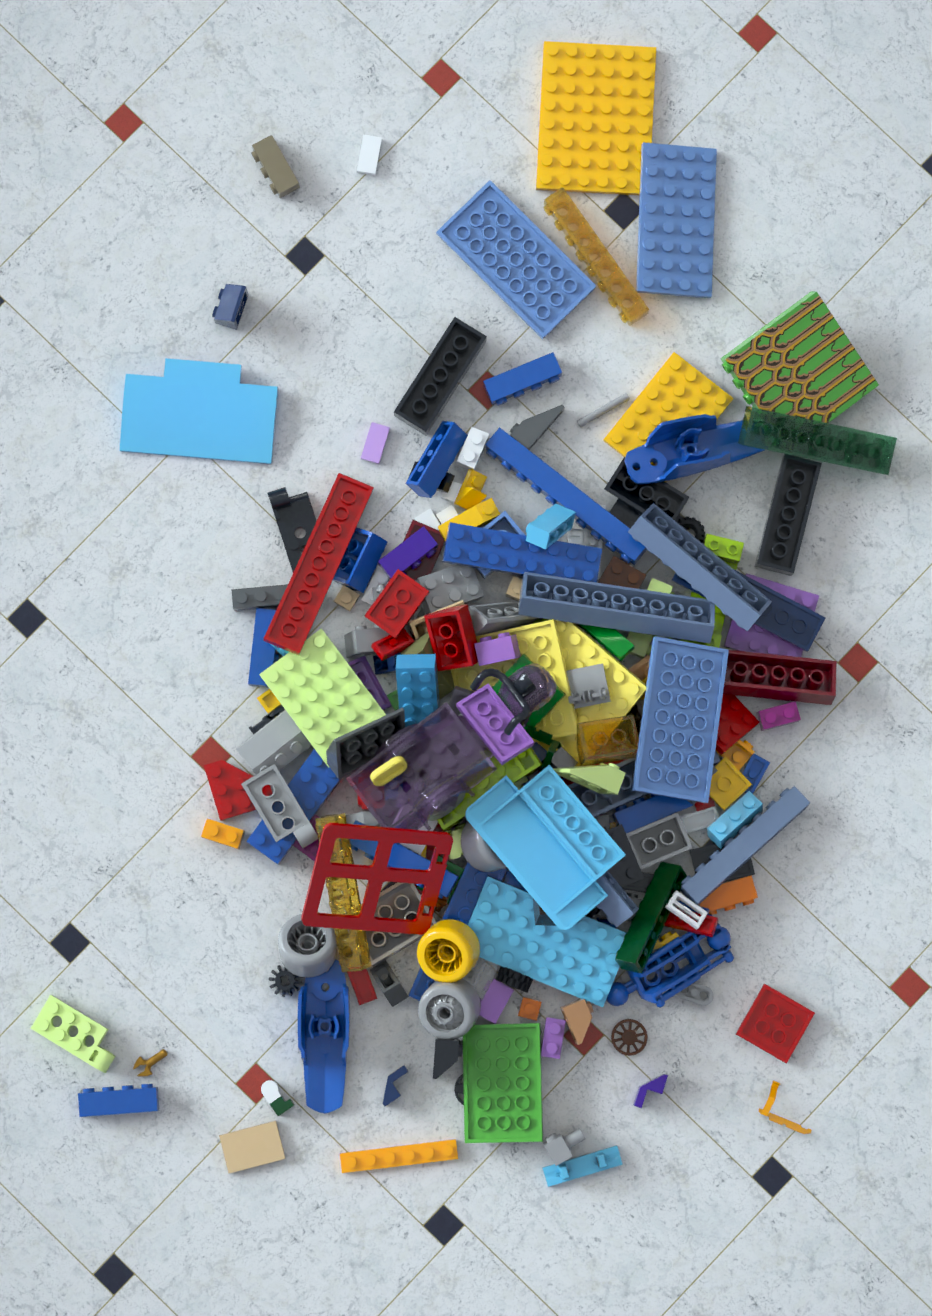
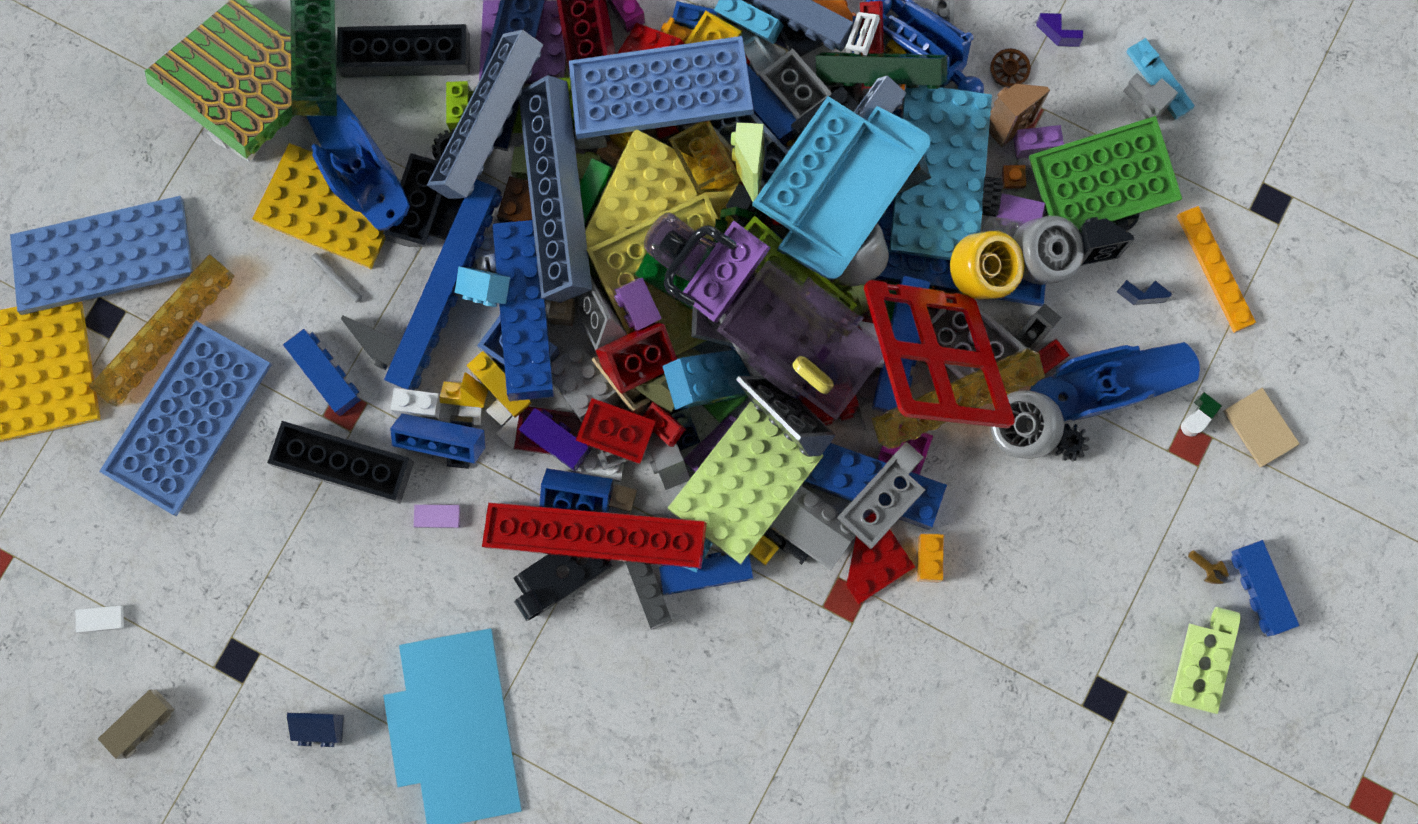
camera: 100 degrees left, 5 degrees down
light grey hinge [566,663,611,709] -> none

